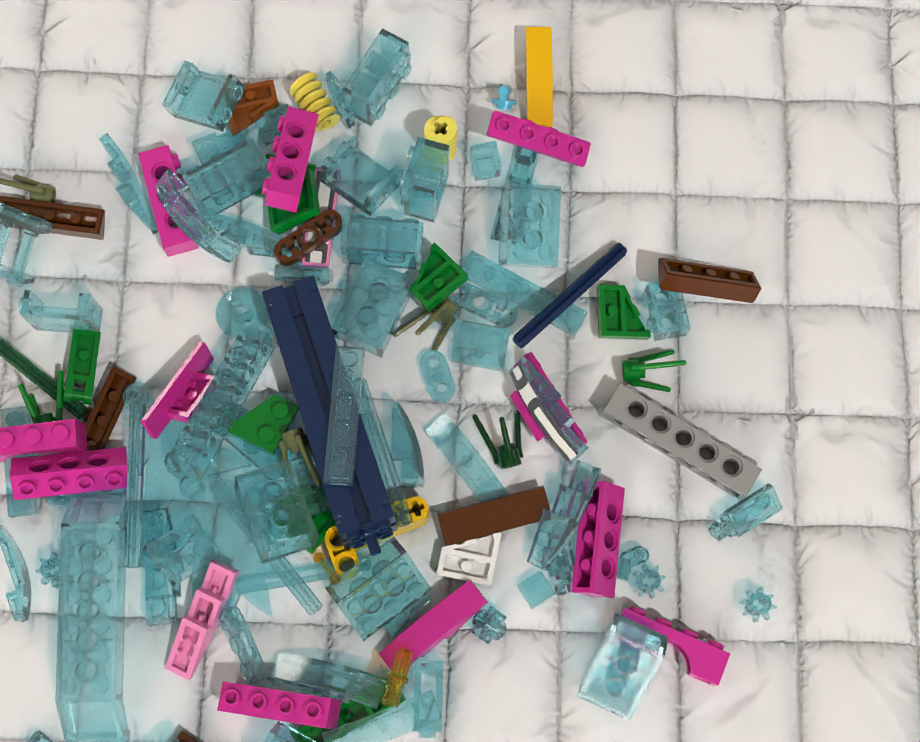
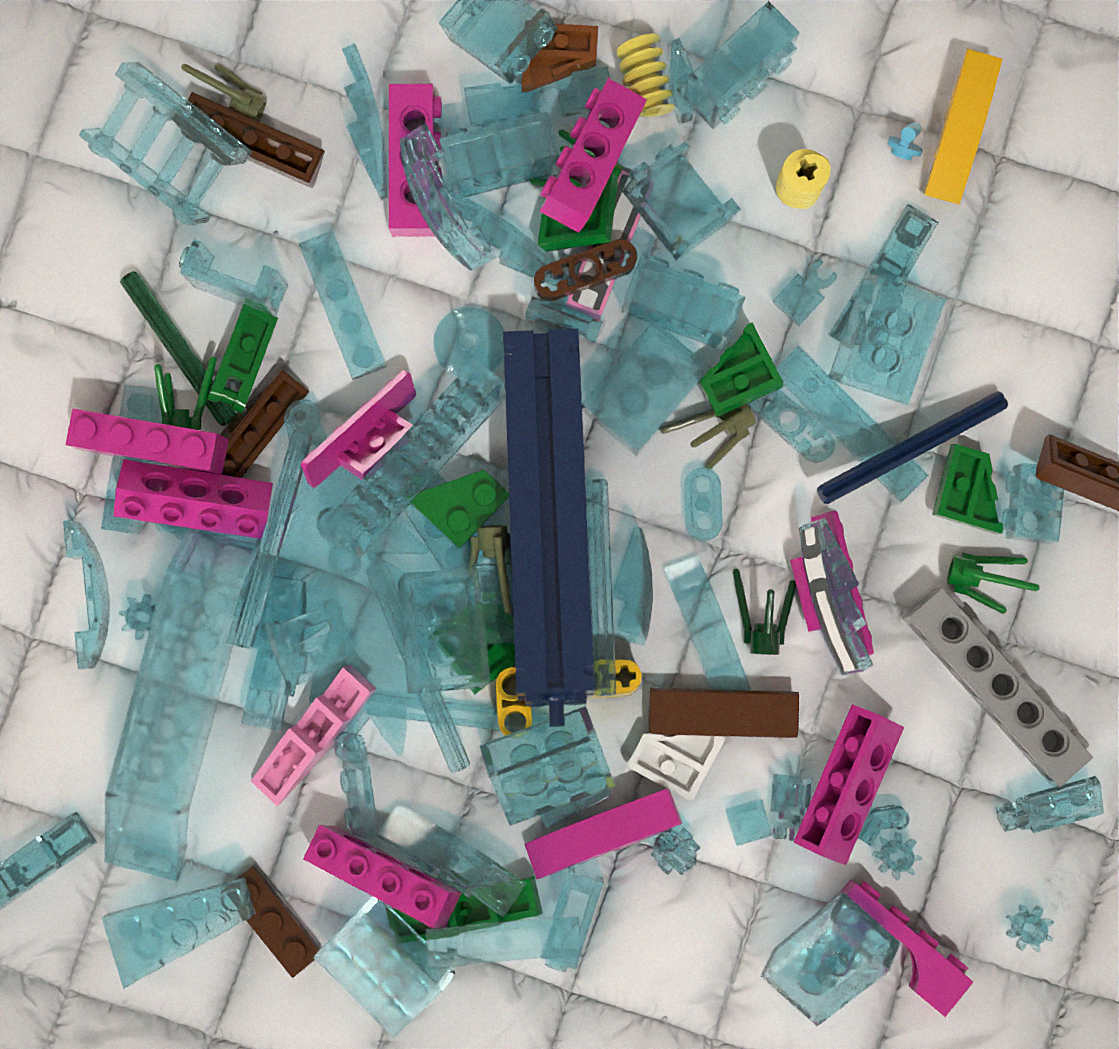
camera: 20 degrees right, 10 degrees up
clear yellow hinge [313,553,341,585] -> none
clear light blue plate [323,346,365,486] -> none
clear yellow axle [380,648,413,708] -> none
clear light blue brick [399,137,449,223] -> none
clear light blue panel [450,319,511,372] -> none
clear light blue panel [470,141,501,181] -> none
dark pink bracket [487,110,591,167] -> none
clear light blue slope [527,460,602,571] -> none
none -> clear light blue plate [298,230,387,380]
none -> clear light blue plate [772,259,838,326]

